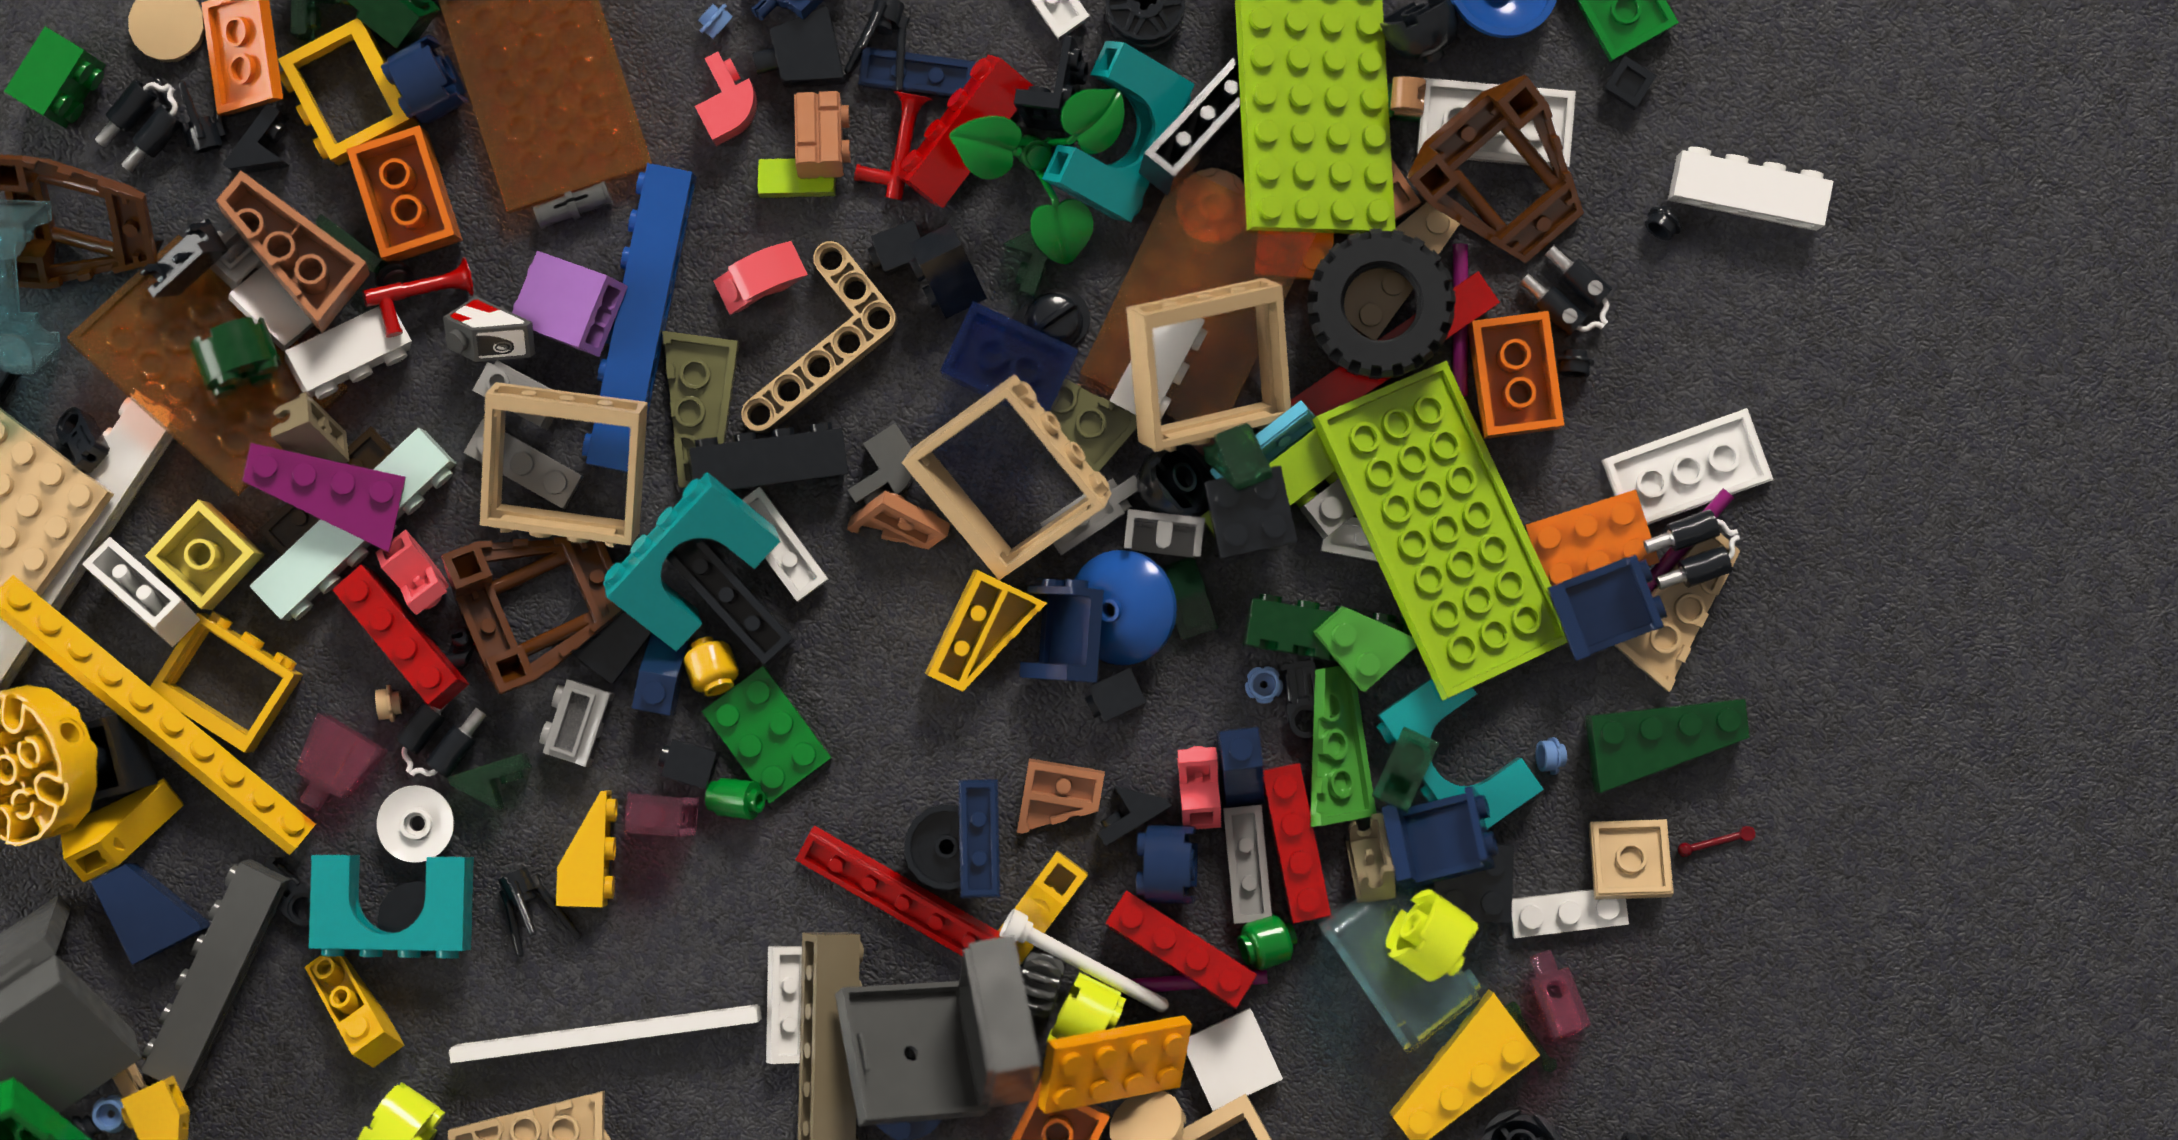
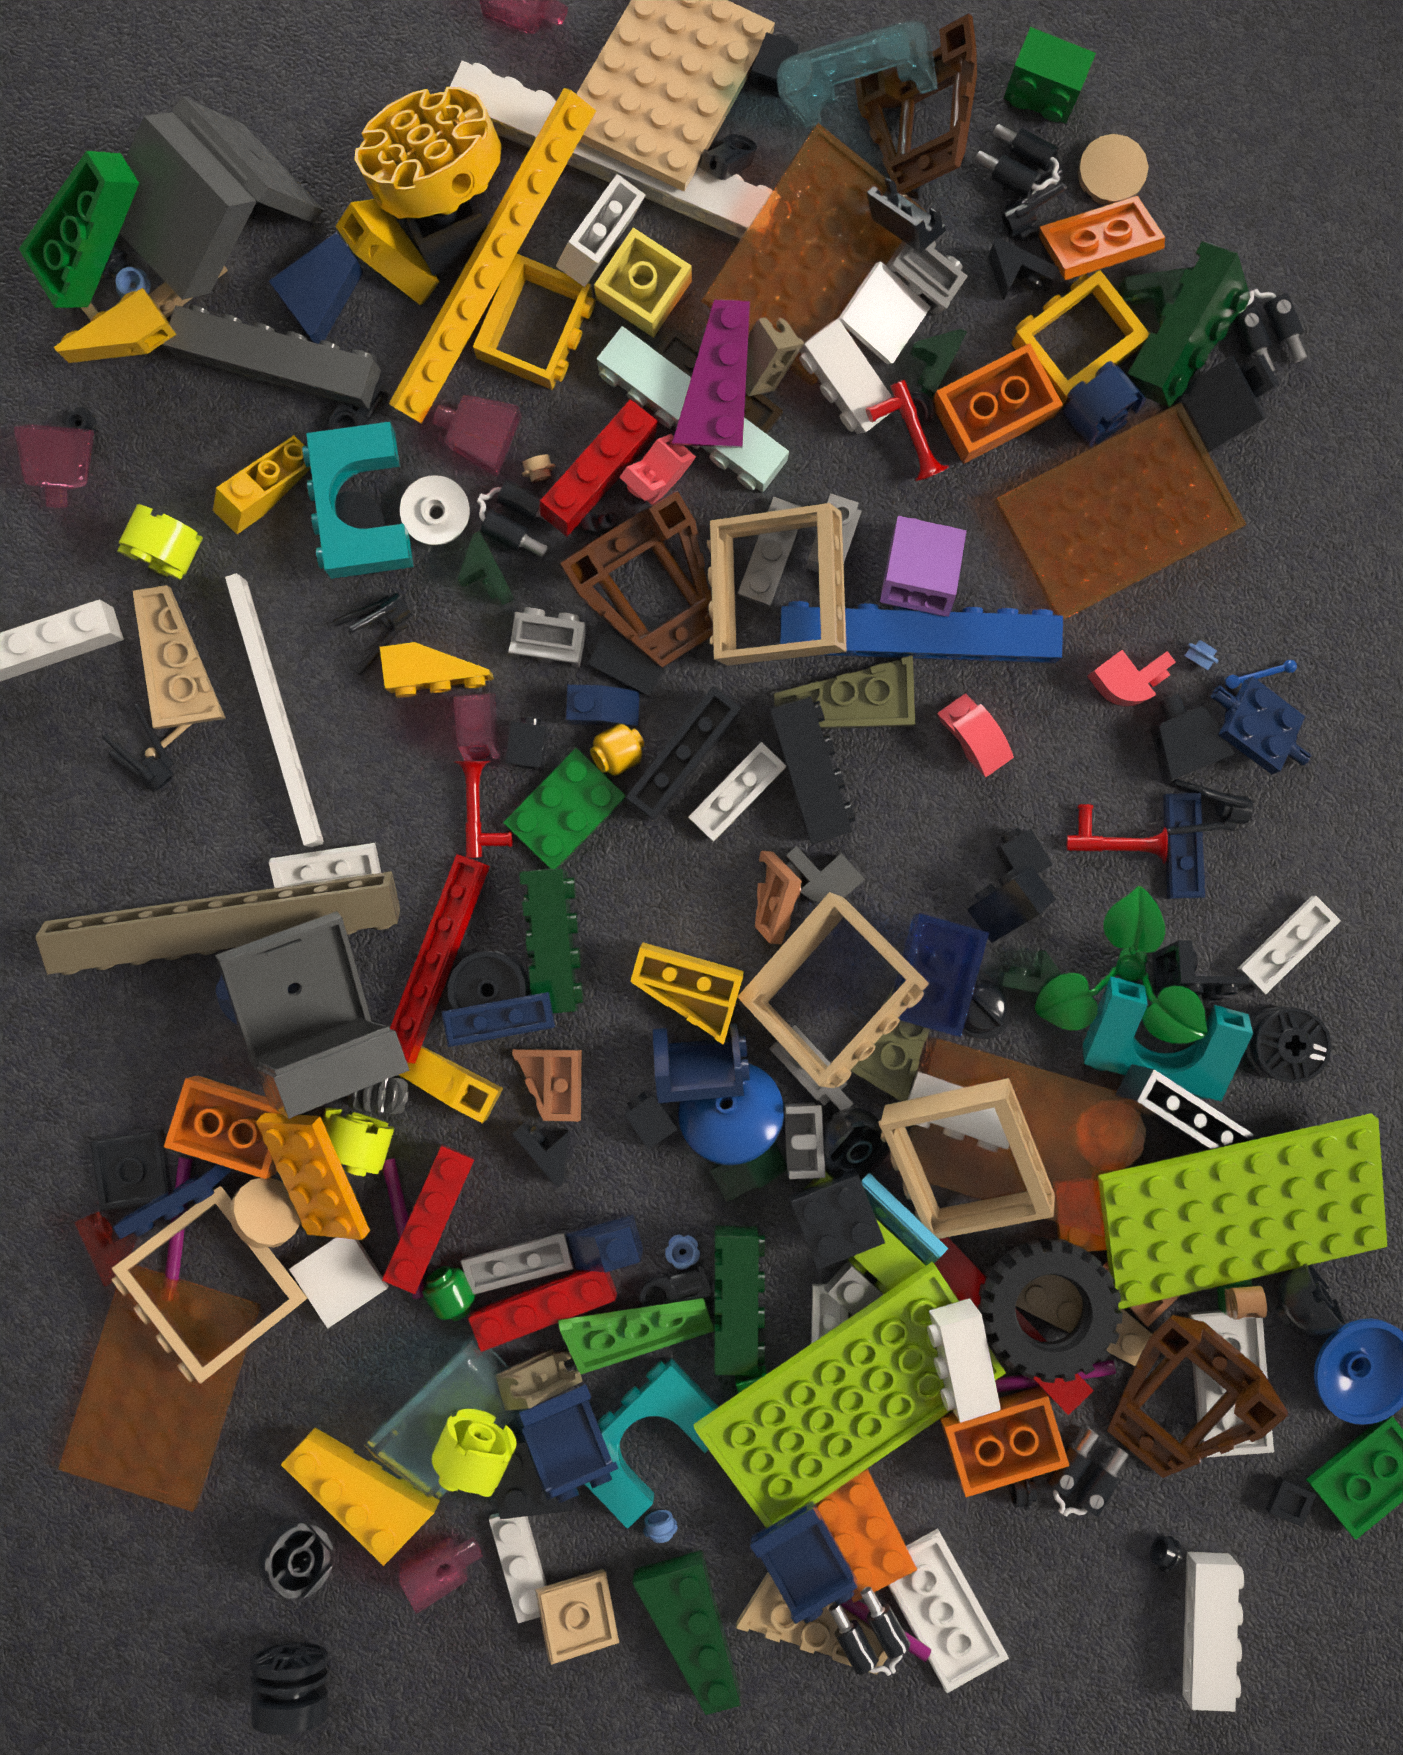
camera: 80 degrees right, 0 degrees up
dark green brick [190,317,281,399] -> none
nougat wedge [216,171,370,333] -> none
slope [443,296,536,362] -> none
dark grey pin [533,180,613,229] -> none
teal arch [603,472,780,651] -> none
green brick [705,778,765,820] -> none
tan beam [741,241,898,434] -> none
lime slope [757,158,836,198] -> none
nougat brick [794,91,851,179] -> none
red brick [898,54,1034,208] -> none
white piece [1000,909,1169,1012] -> none
dark blue brick [1136,825,1198,904] -> none
coral brick [1177,746,1221,829] -> none
clear green slope [1203,423,1273,490] -> none
bright green wing [1313,607,1417,691] -> none
clear green slope [1372,727,1439,813] -> none
hinge [1506,1001,1557,1072] -> none
dark red hinge [1677,826,1756,857] -> none
none -> red piece [454,761,513,858]
none -> dark green wedge [519,869,583,1013]
none -> white brick [927,1298,1001,1423]

